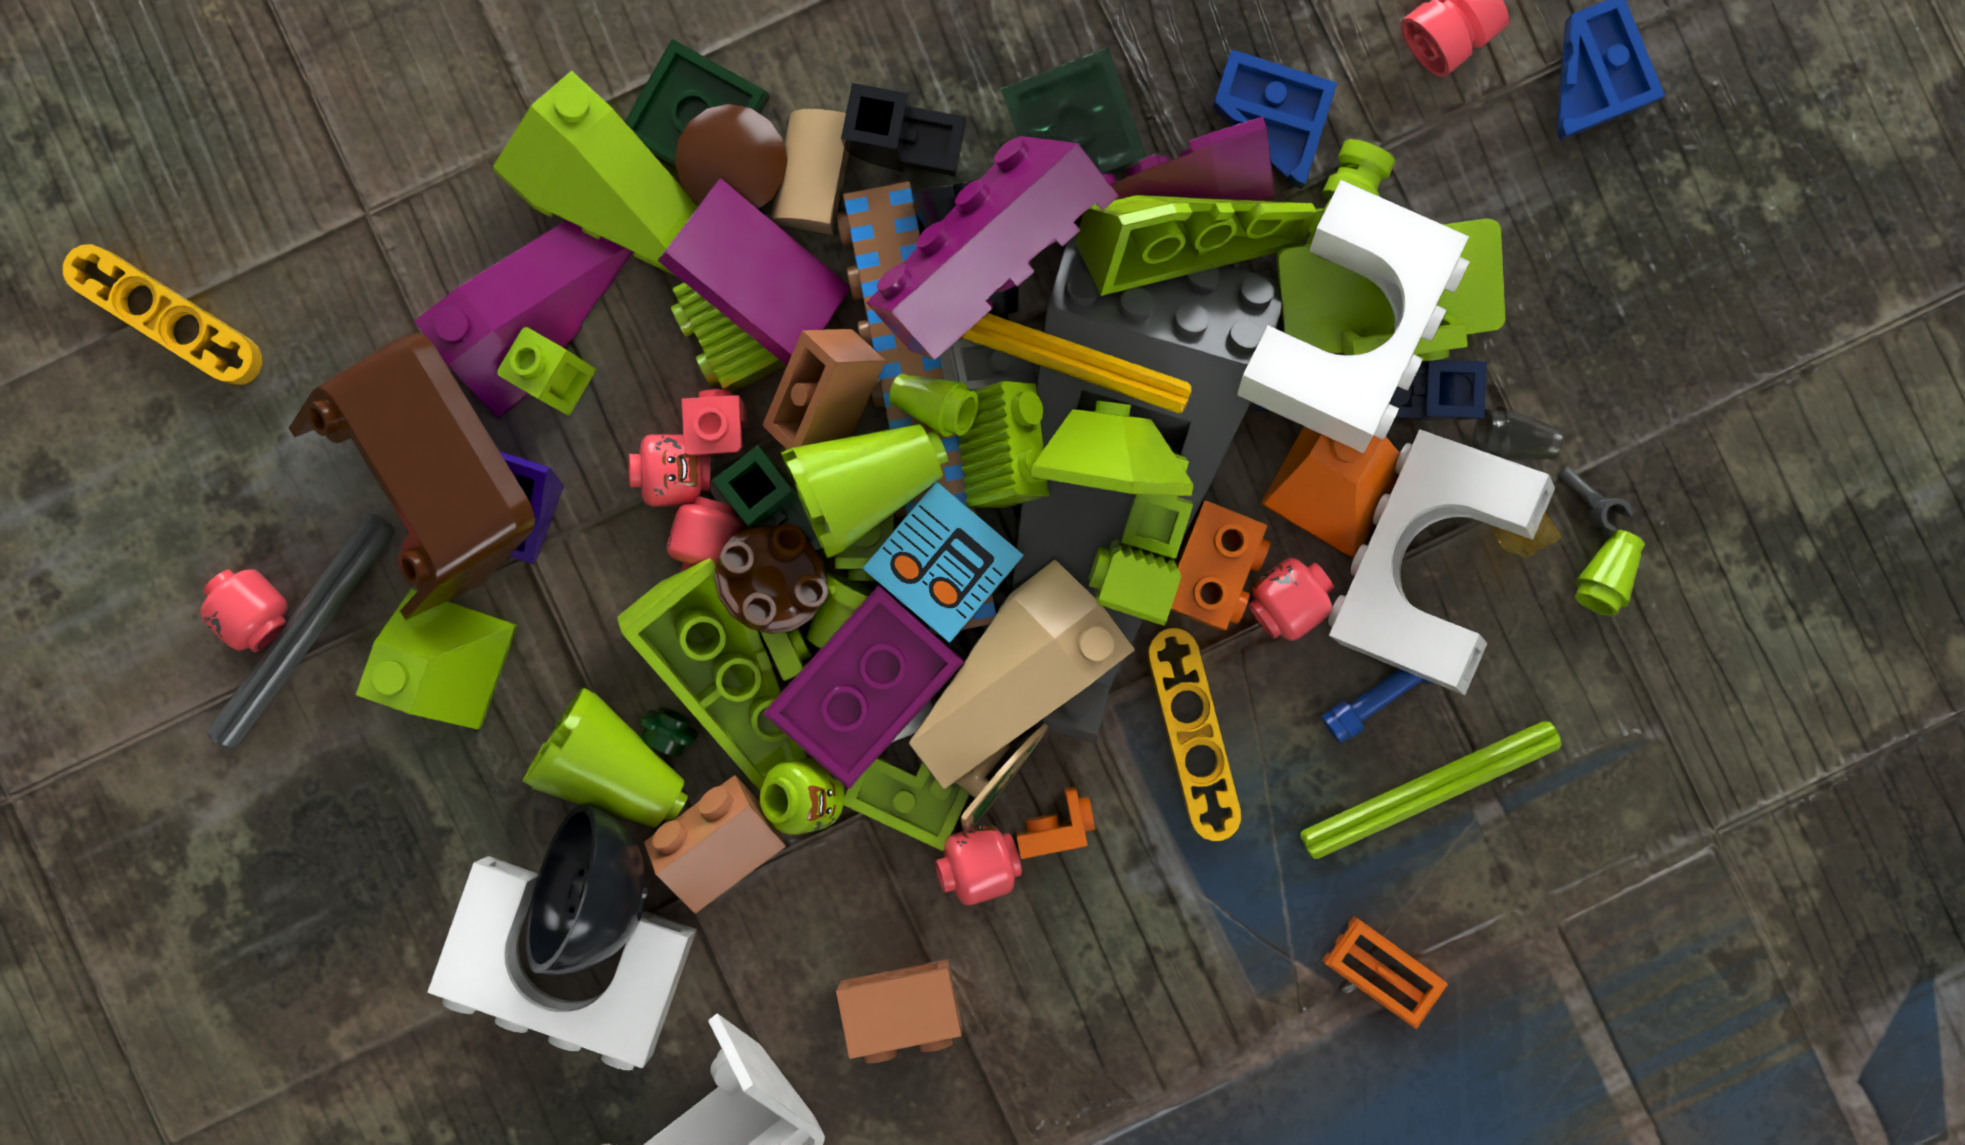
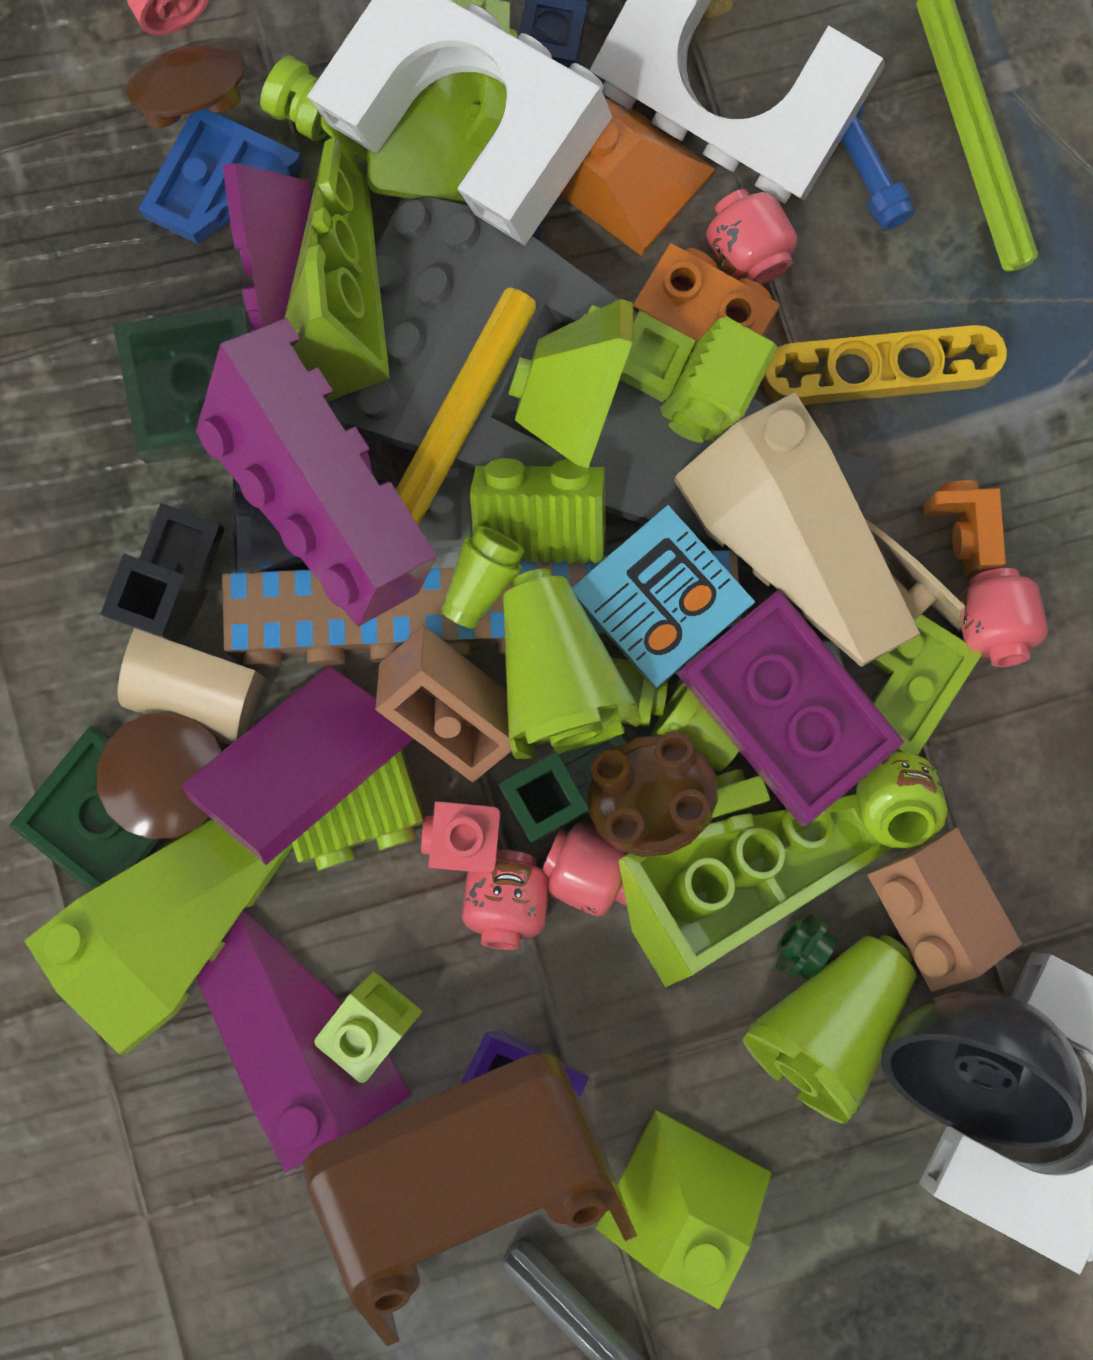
camera: 80 degrees left, 5 degrees down
none -> reddish brown dish [126,43,246,128]

